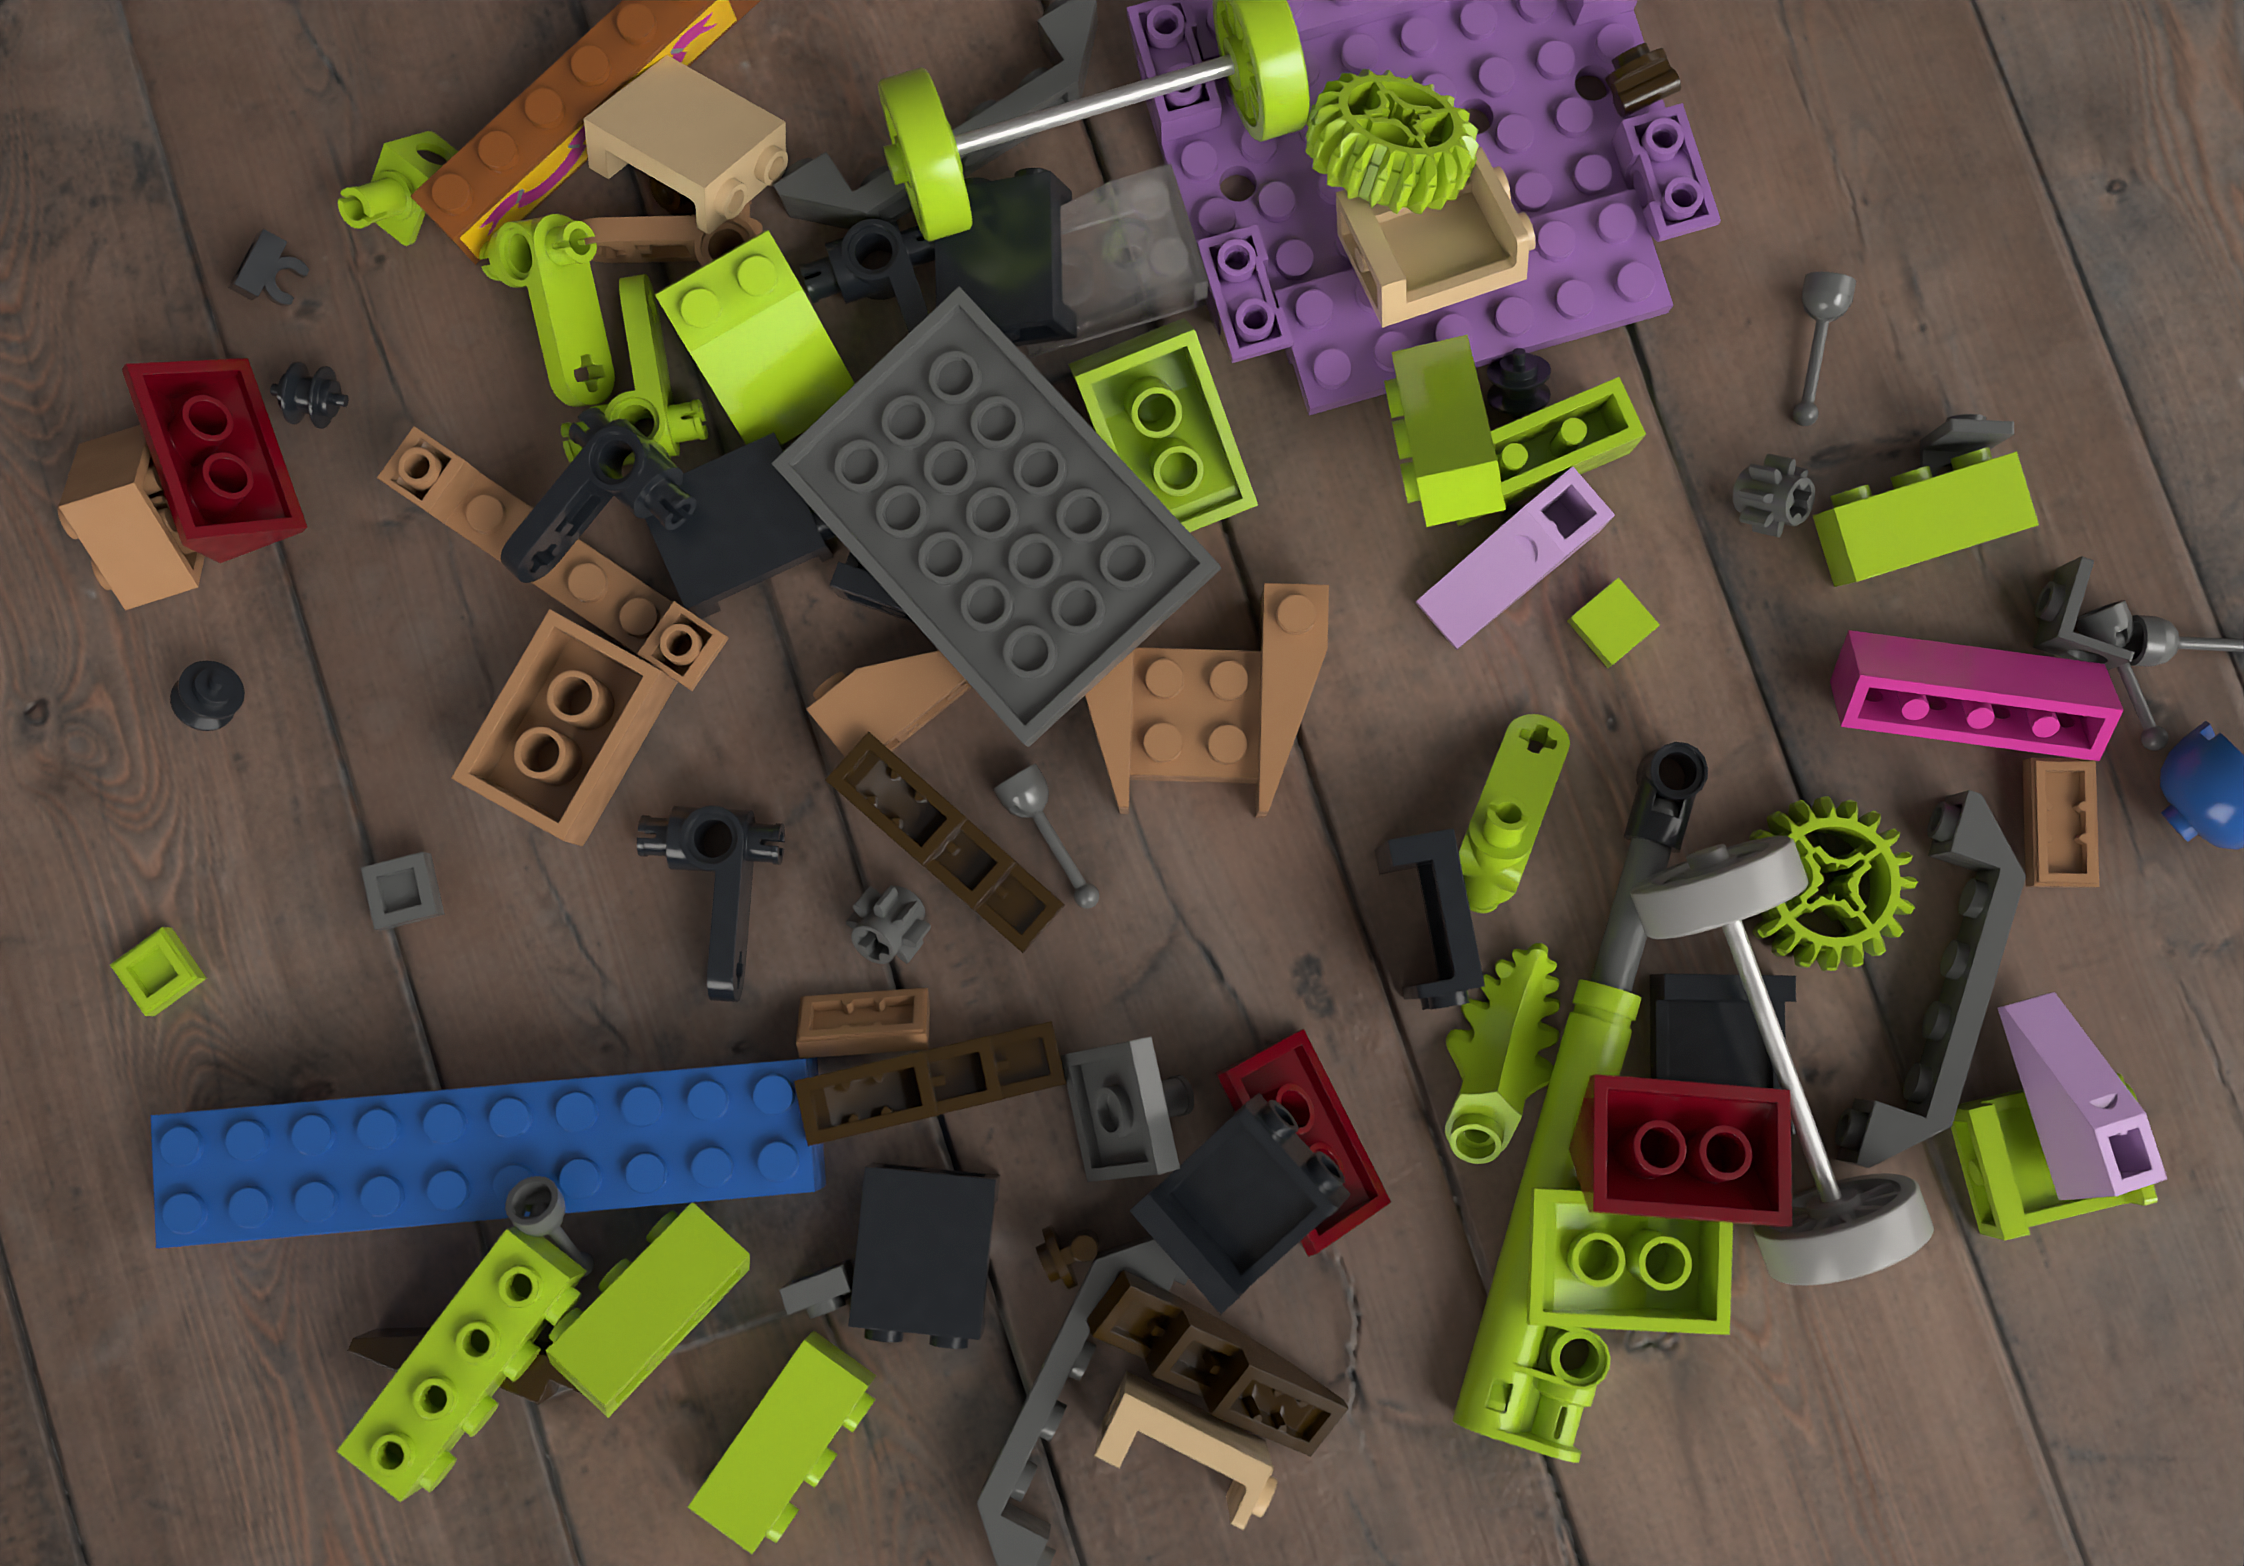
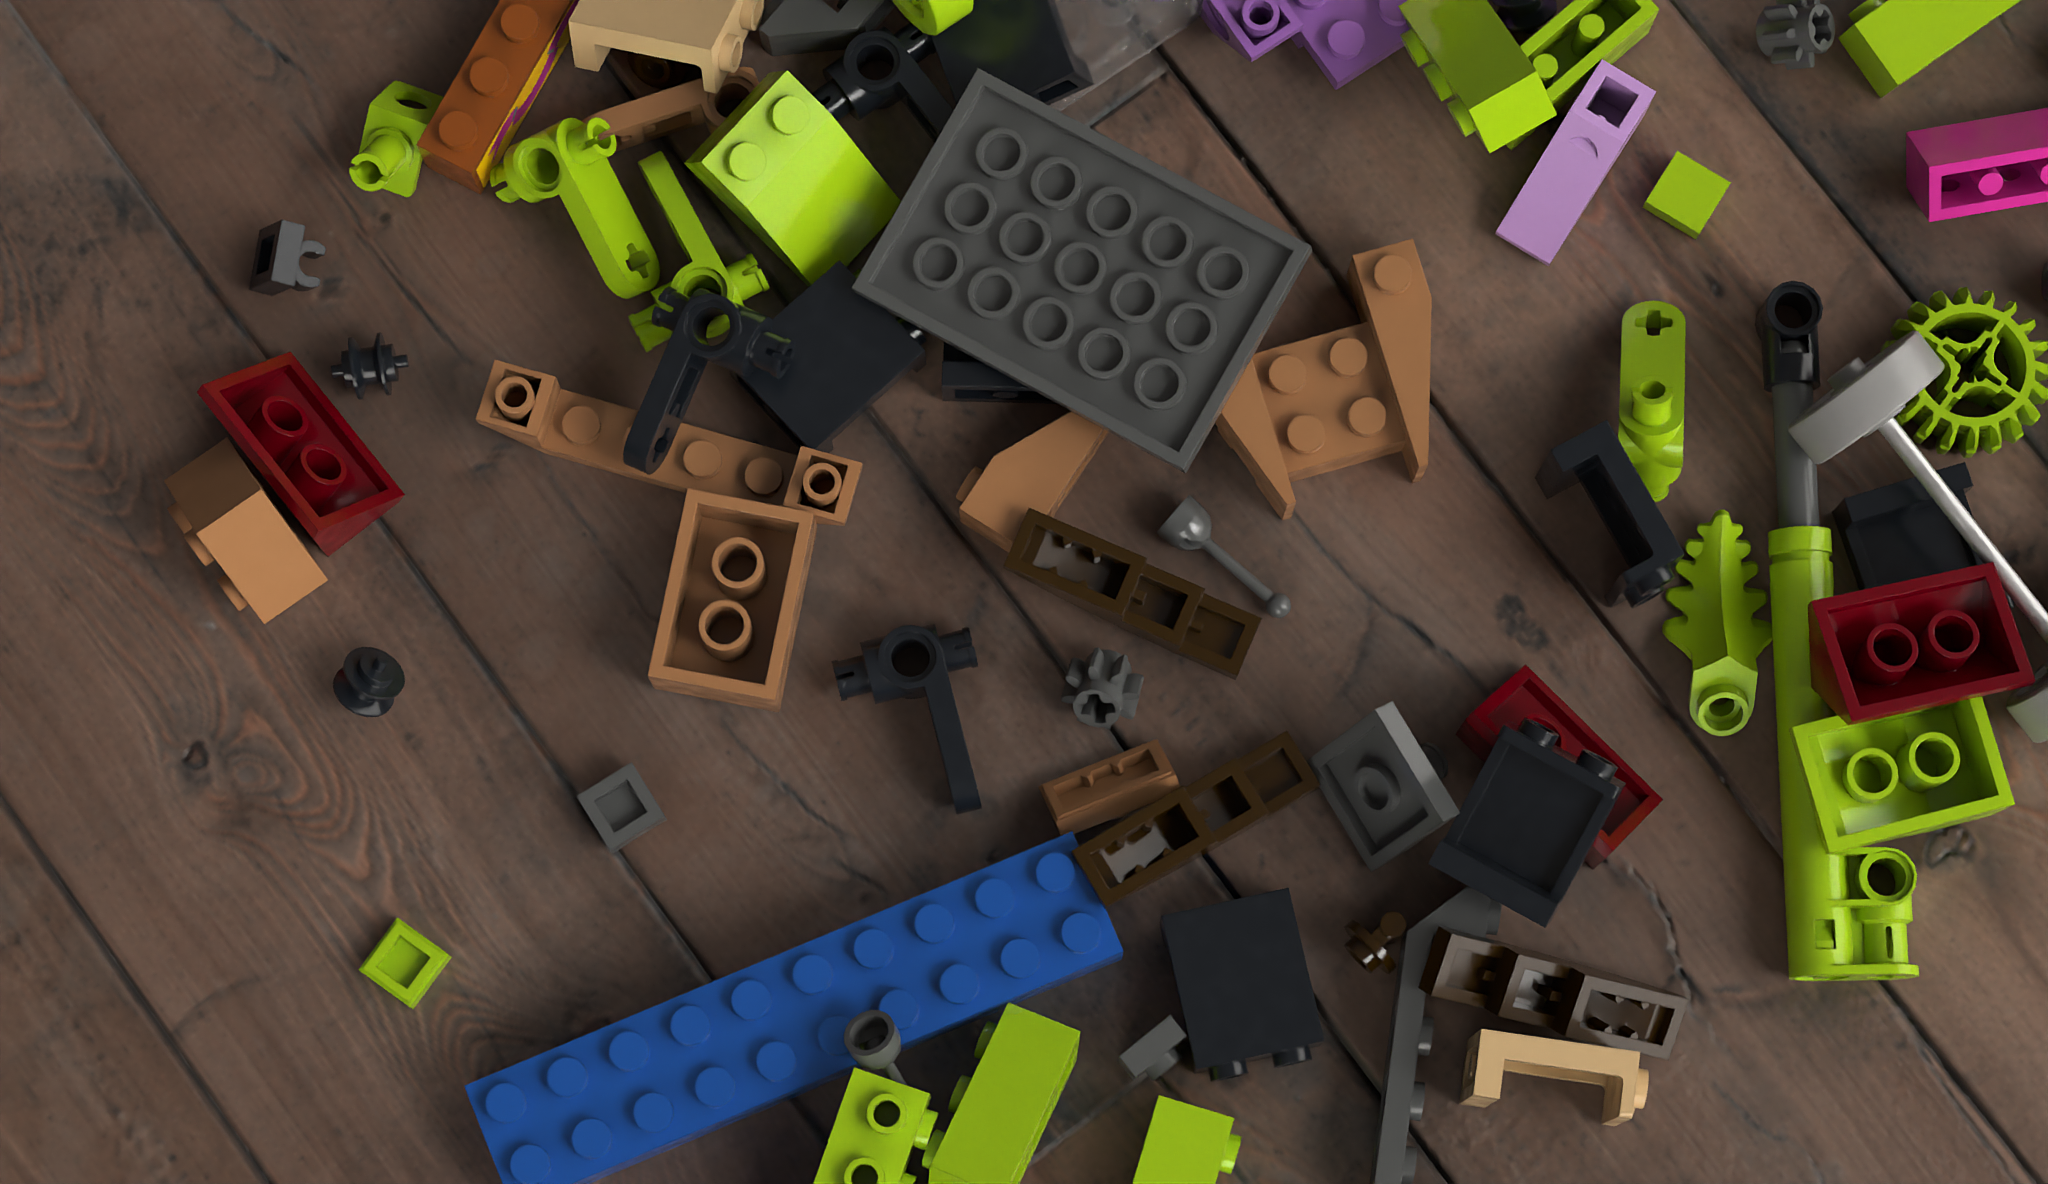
camera: 25 degrees left, 5 degrees down
lime slope [1068,318,1258,532] -> none

